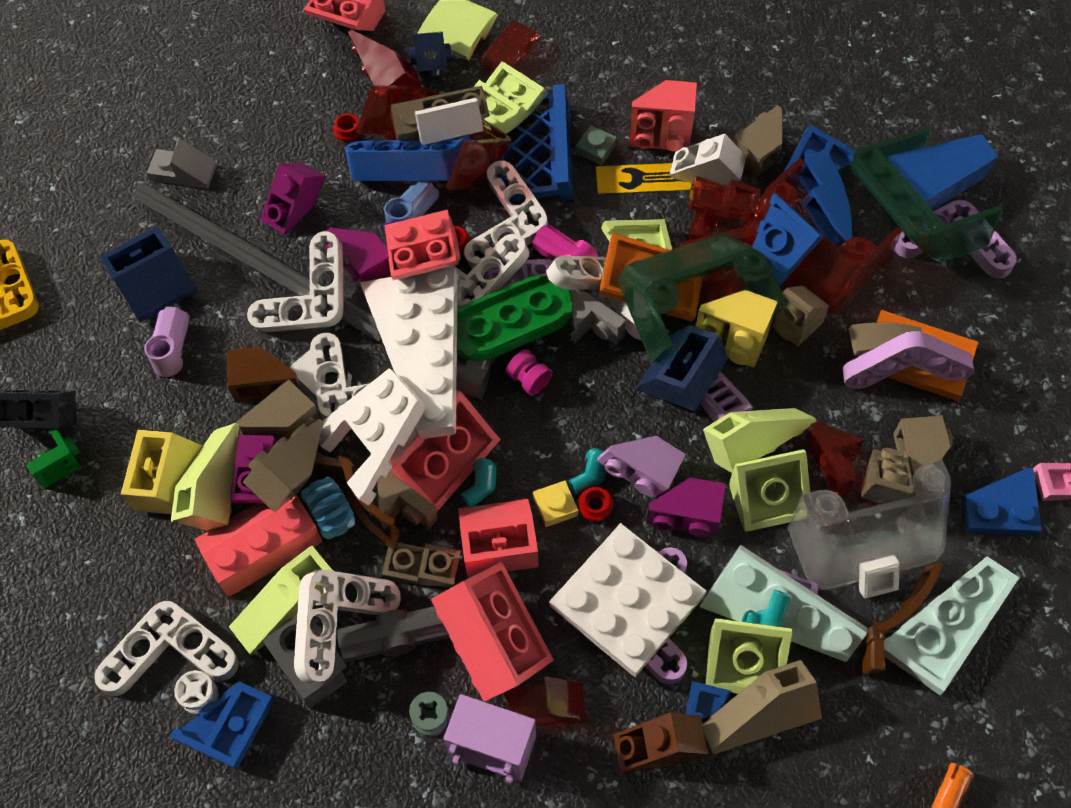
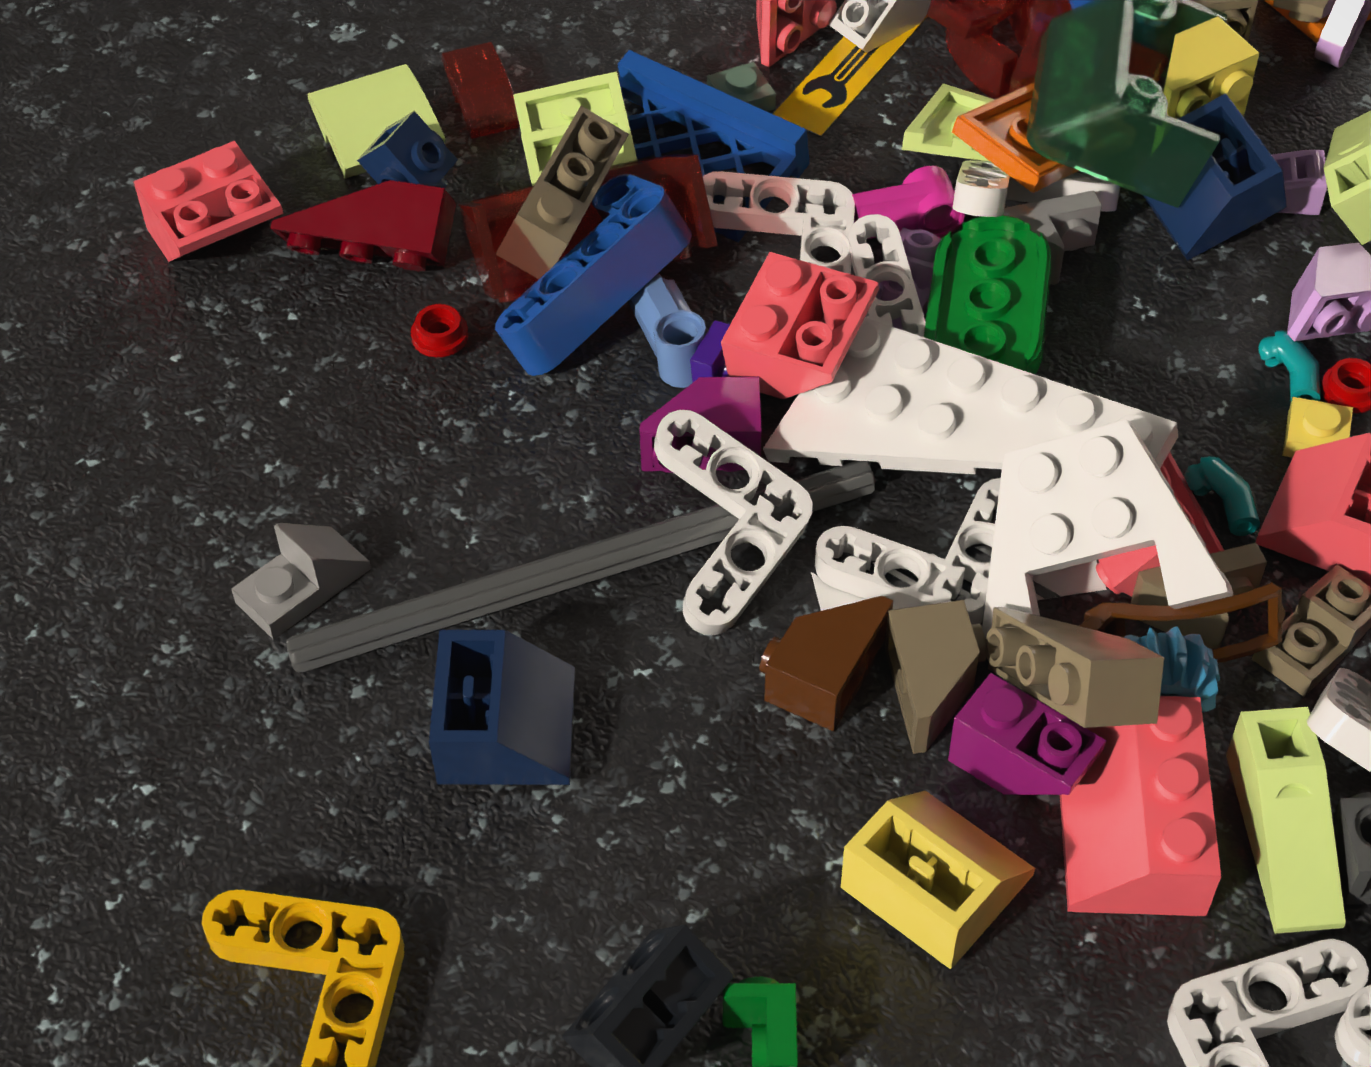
camera: 55 degrees left, 10 degrees down
lavender piece [144,306,190,377] -> none
yellowish green slope [171,423,239,531] -> none
magenta slope [260,162,325,234] -> none
white tile [415,98,483,145] -> none
dark pink wheel [505,349,553,396] -> none

